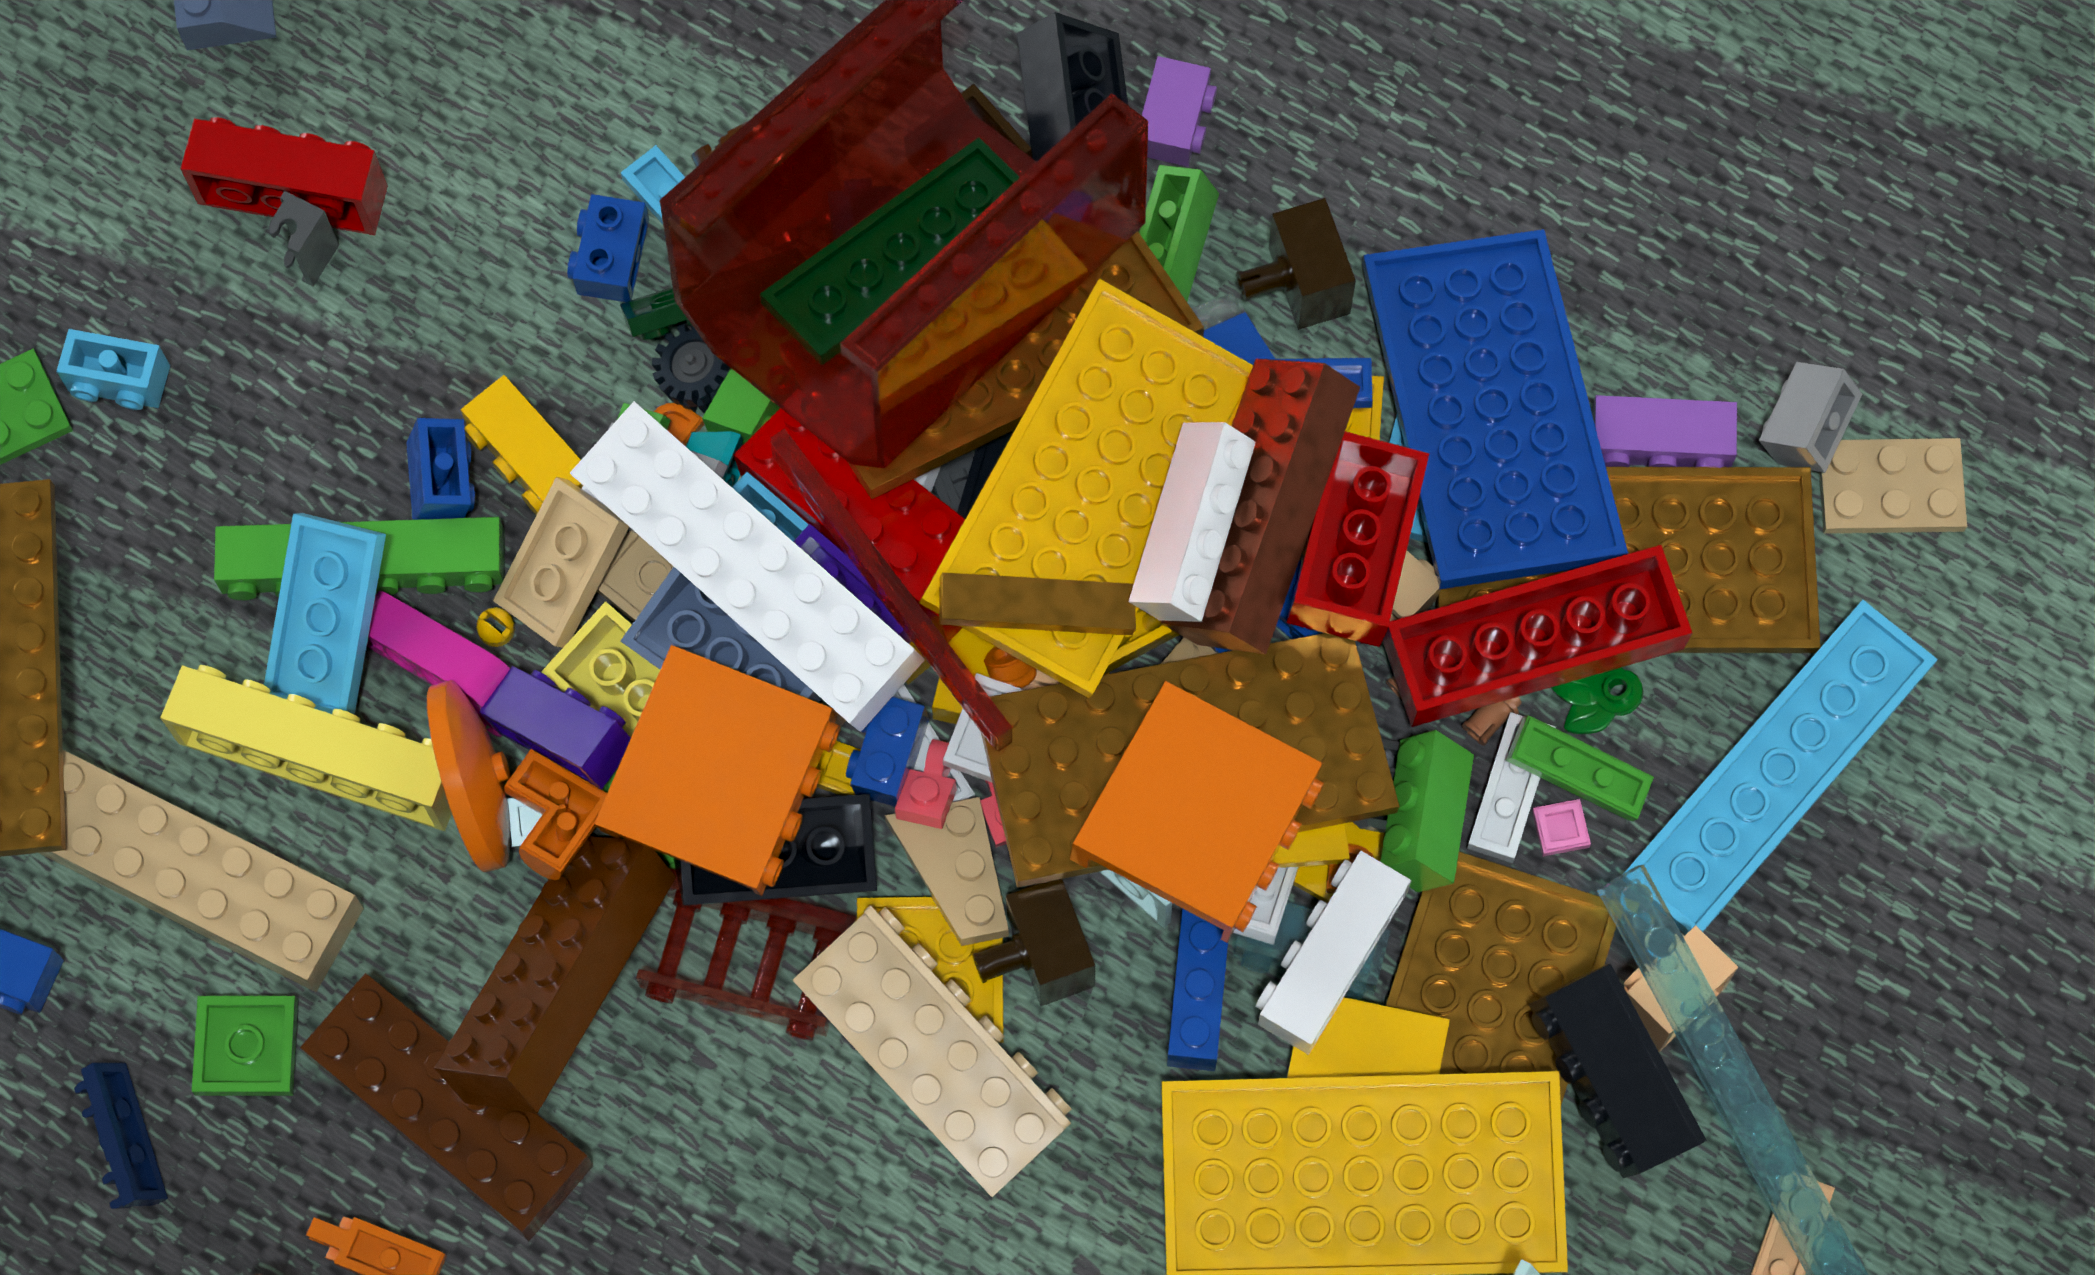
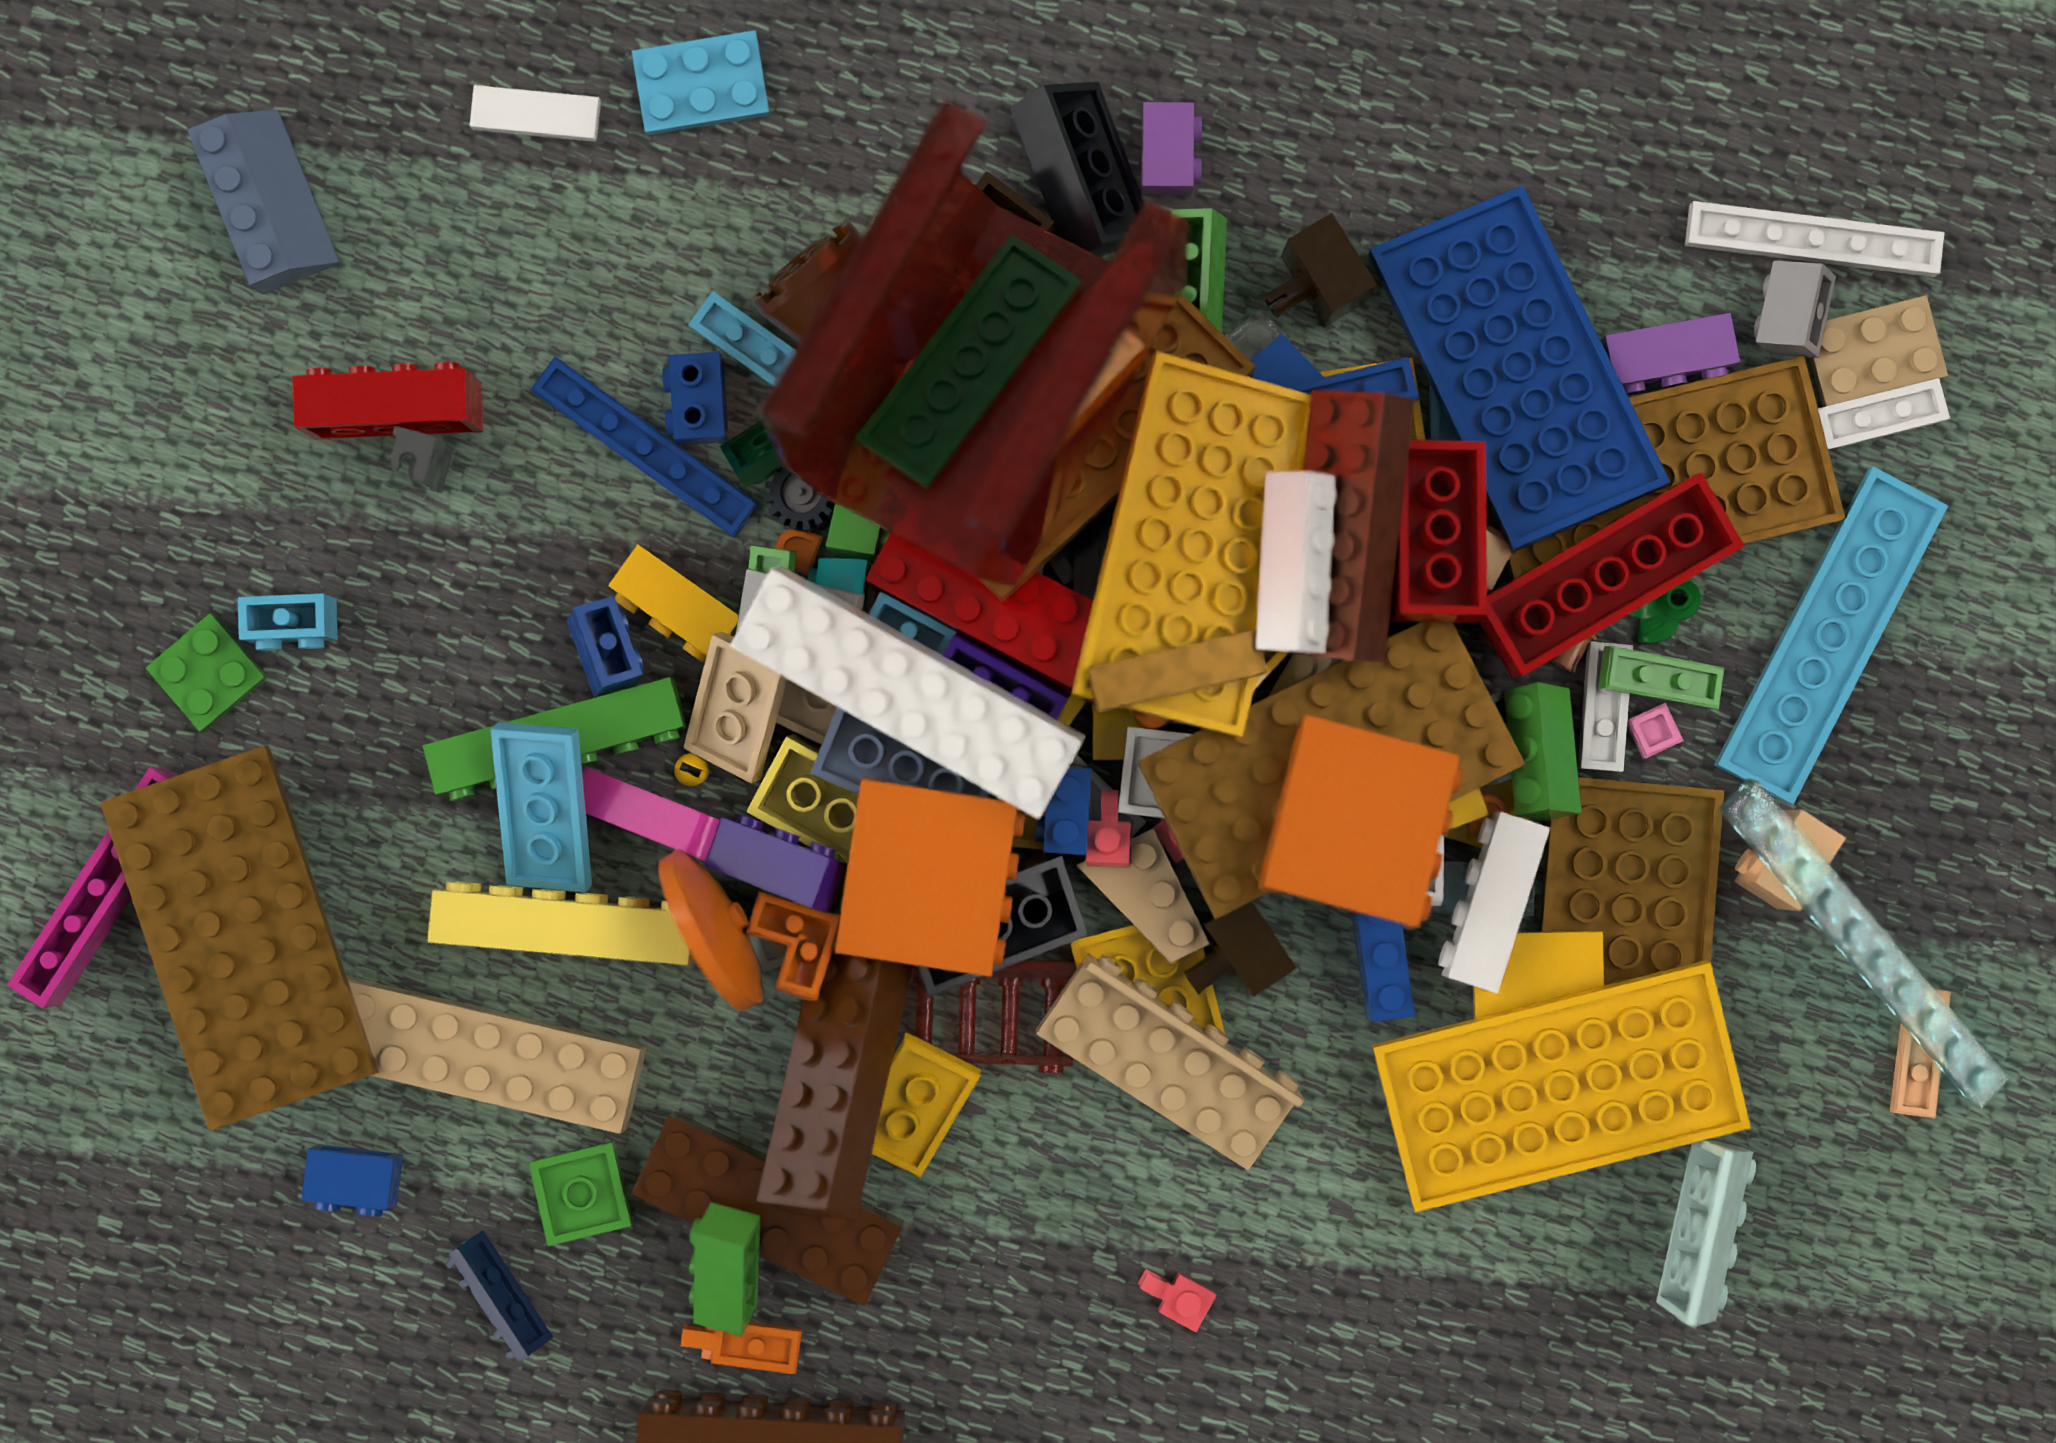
camera: 15 degrees left, 15 degrees up
clear red tile [770,428,1012,752] -> none
black slope [1529,963,1707,1178] -> none
none -> blue tile [530,357,759,538]
none -> bright green brick [689,1202,760,1337]
none -> yellow tile [872,1032,981,1178]
none -> white plate [1685,201,1944,277]
none -> white plate [1818,378,1950,450]

